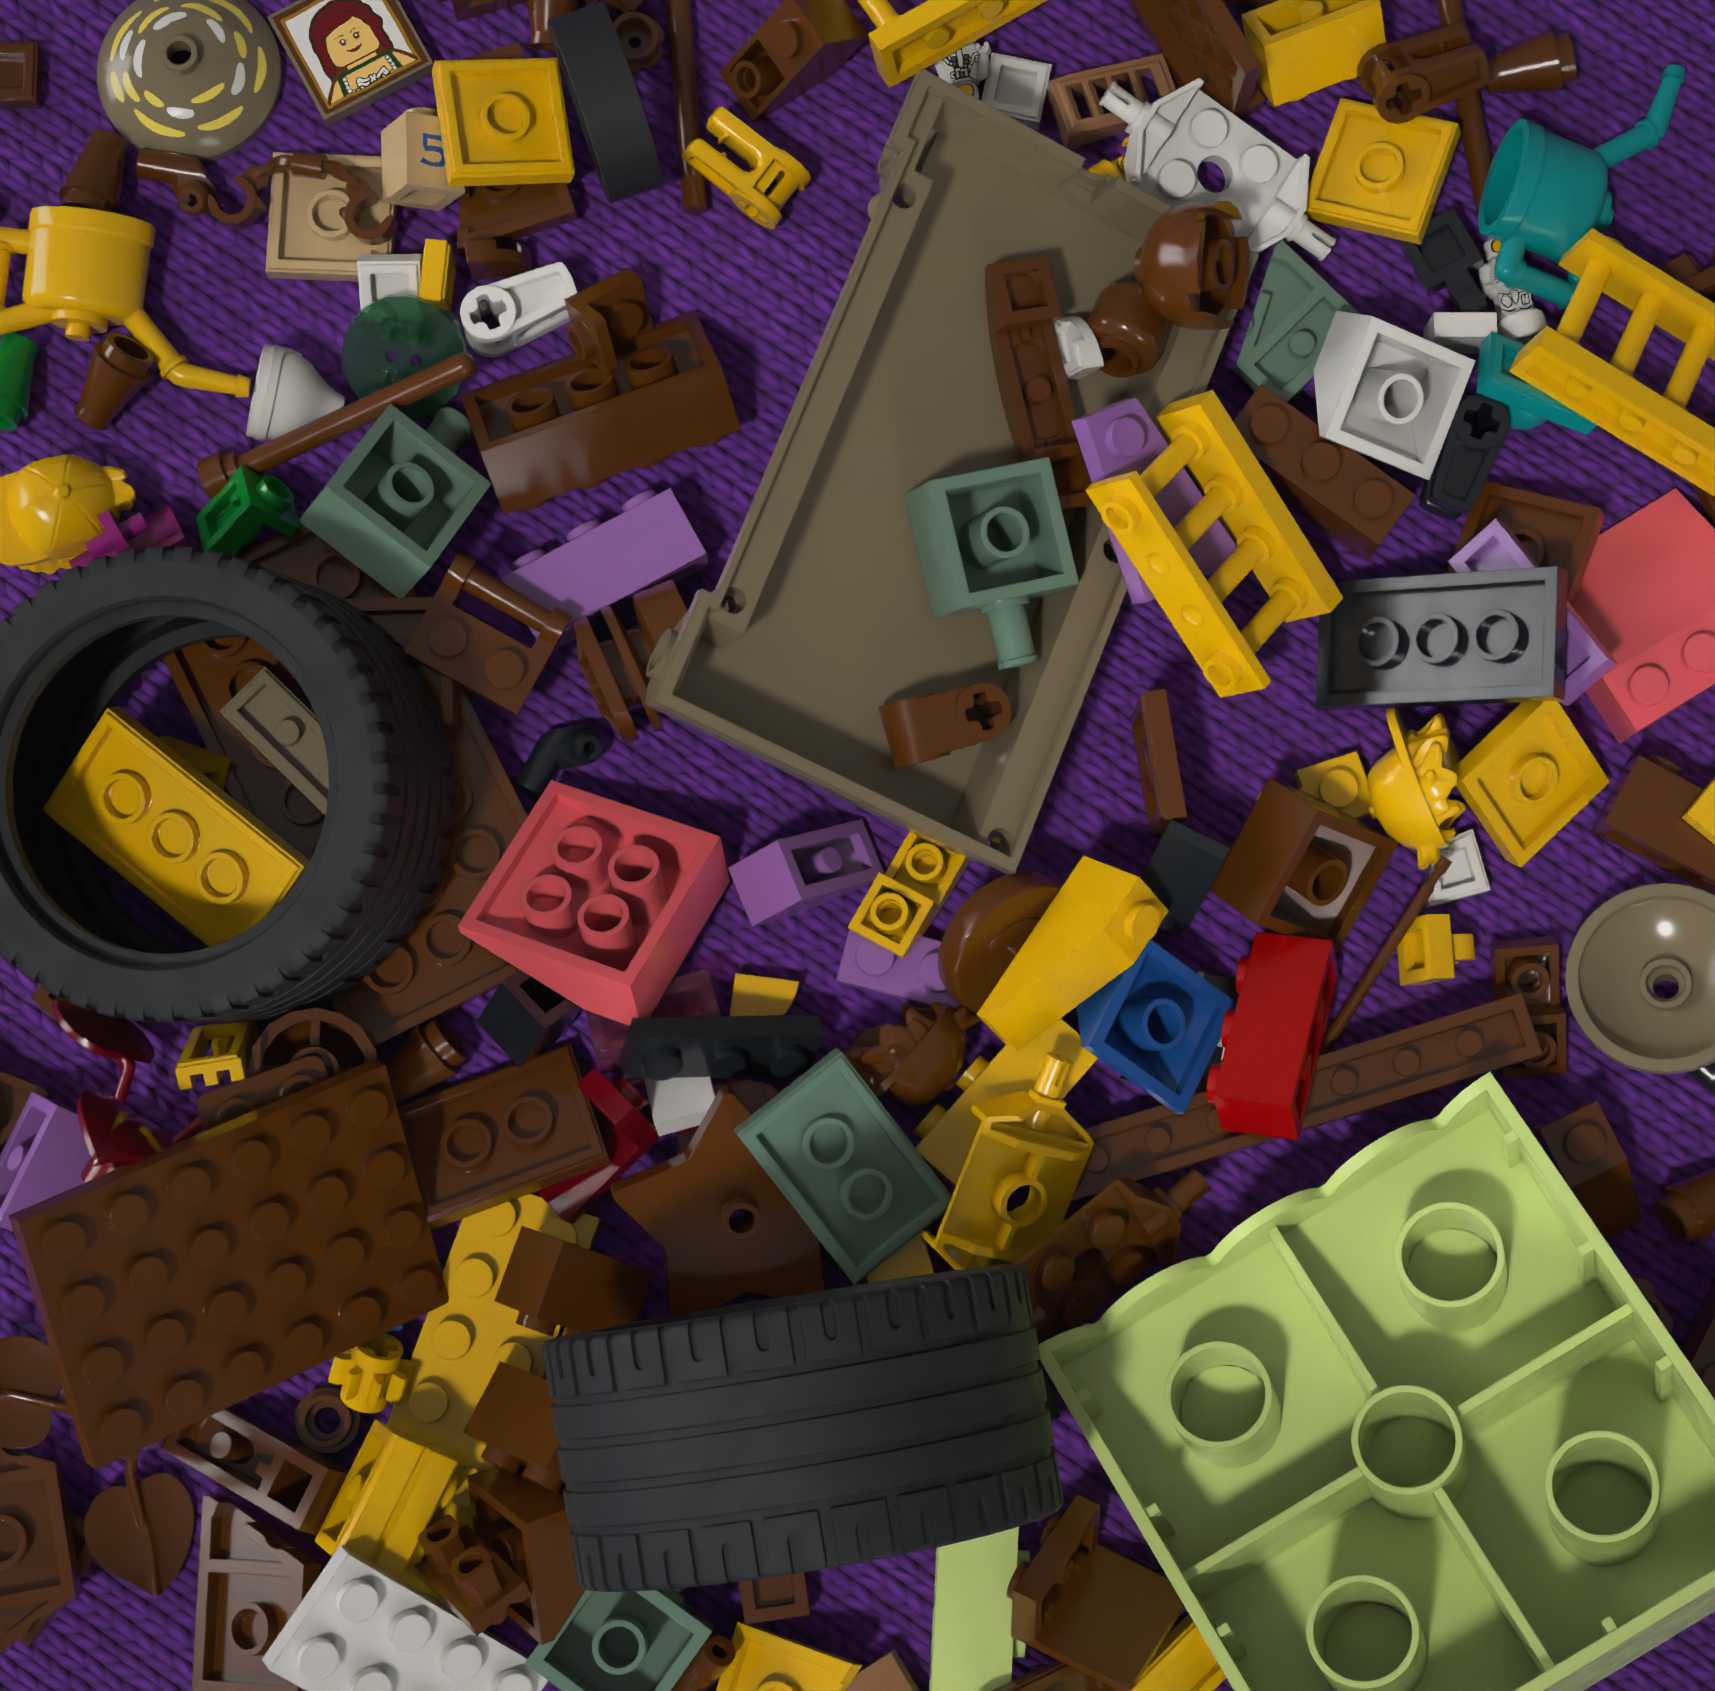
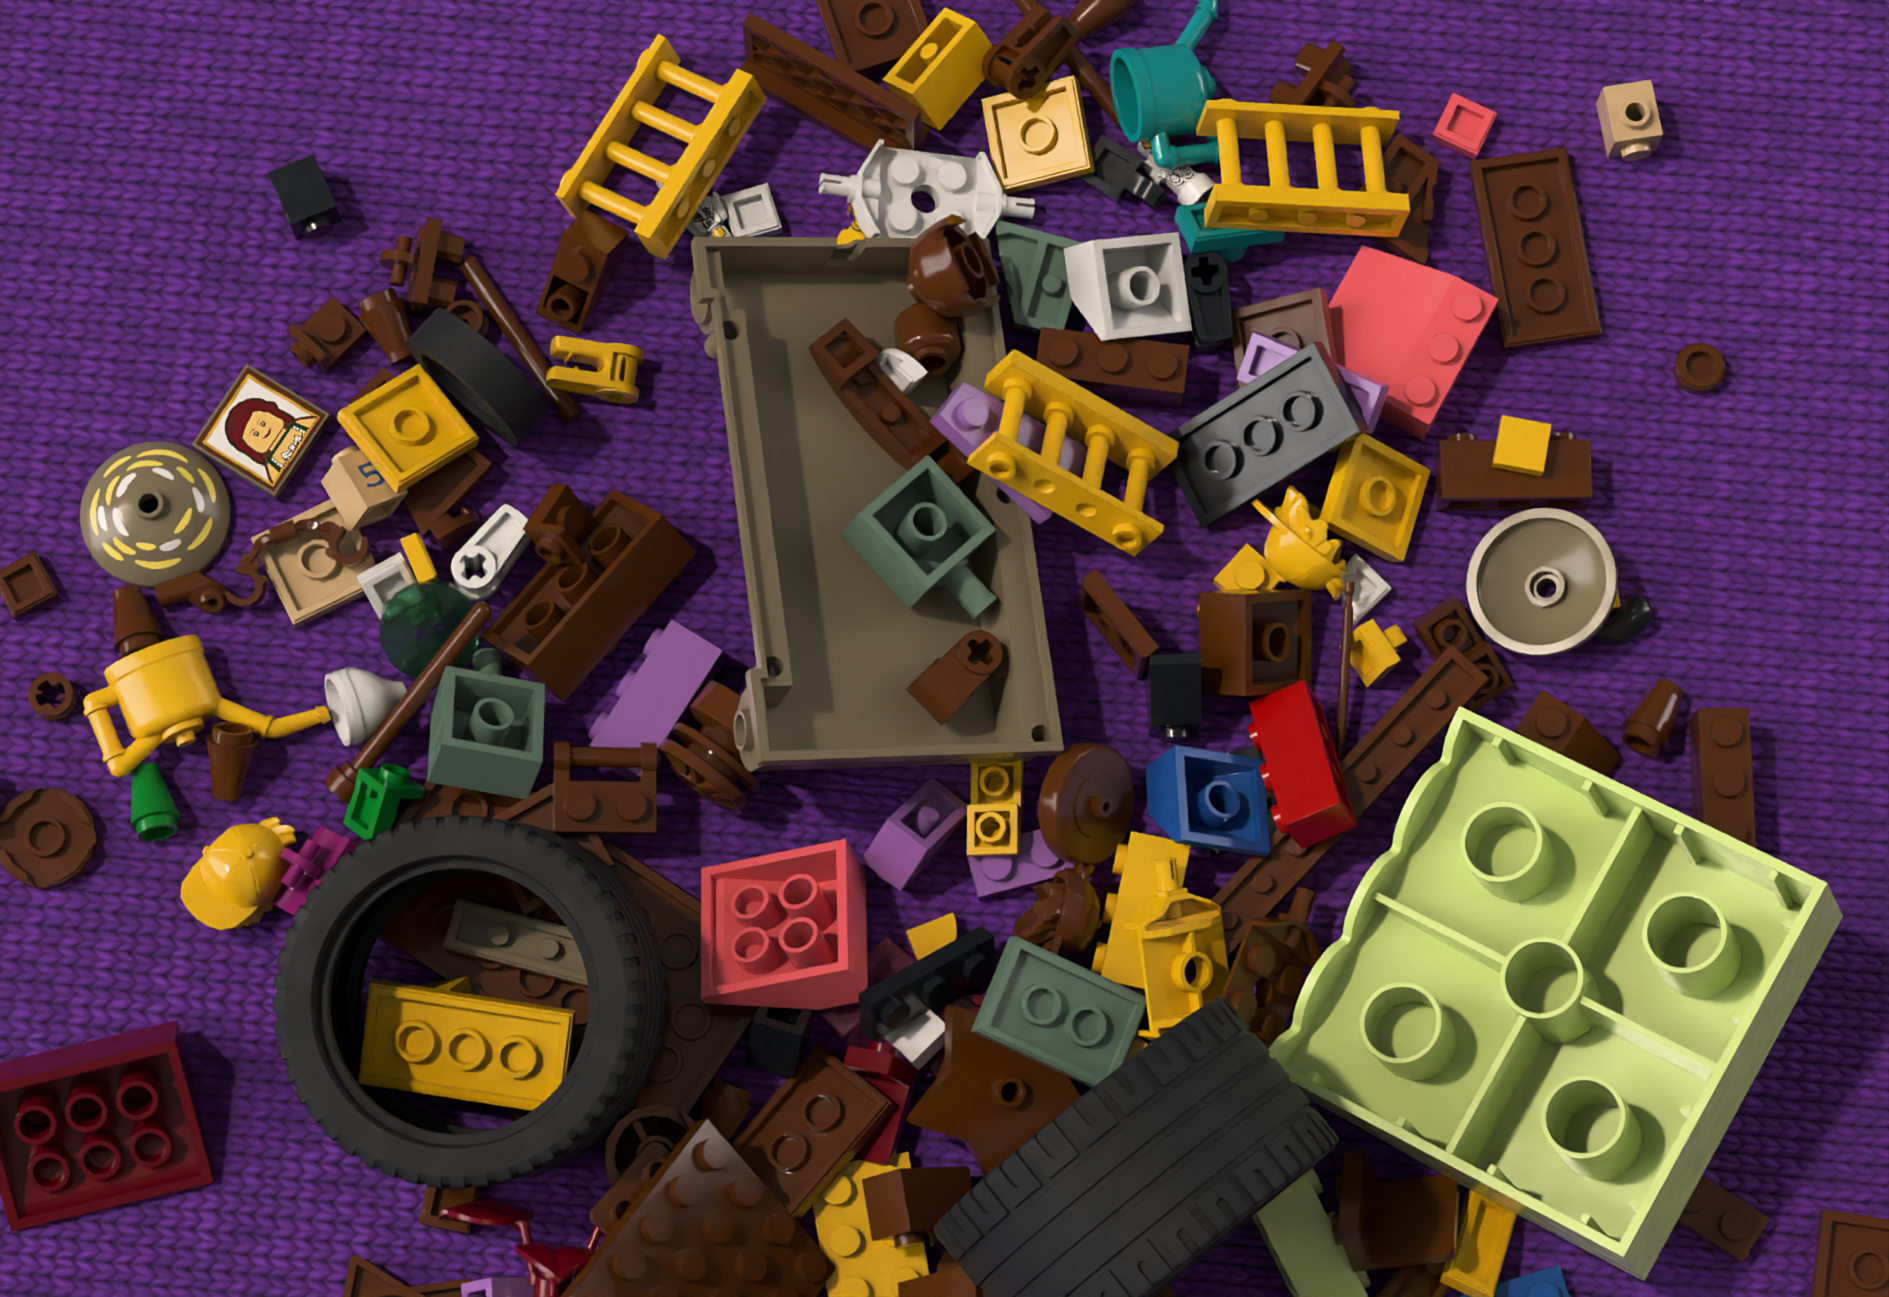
camera: 30 degrees left, 5 degrees down
yellow tile [175,1020,259,1090] -> none
black arm [514,725,603,797] -> none
yellow slope [976,855,1169,1051] -> none
medium nougat slope [1046,53,1176,150] -> none
white tile [1423,312,1497,354] -> none

